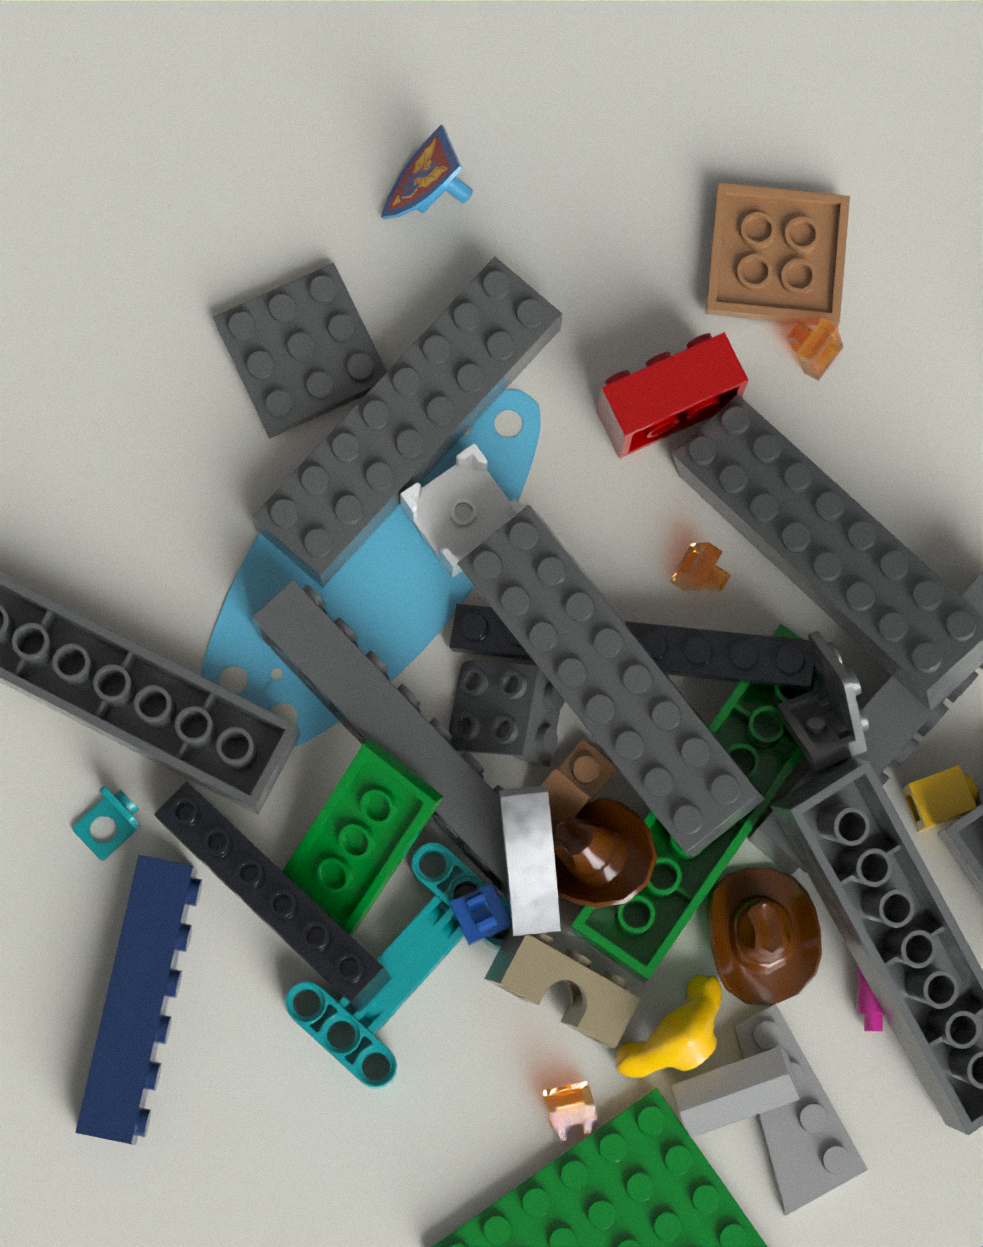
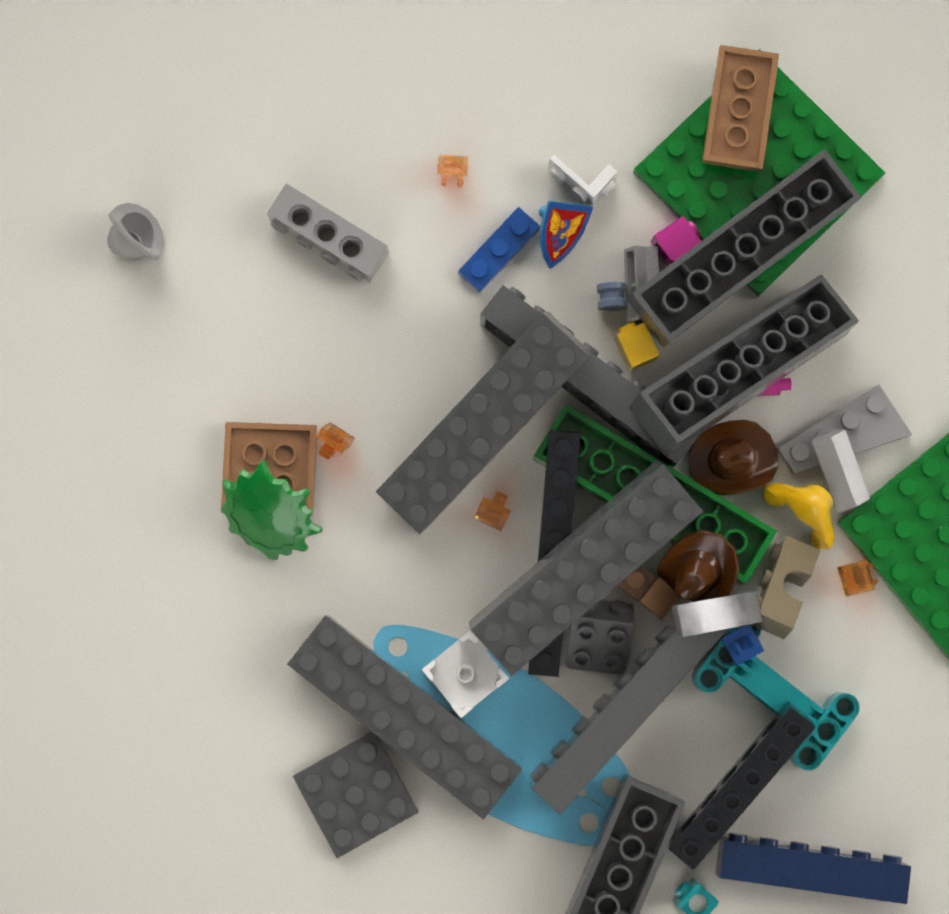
camera: 90 degrees left, 5 degrees up
green plate [282,739,444,936] -> none
shield [381,124,473,219] -> none
red brick [597,332,749,458] -> none
dark grey bracket [777,631,869,771] -> none
none -> green piece [221,460,323,560]

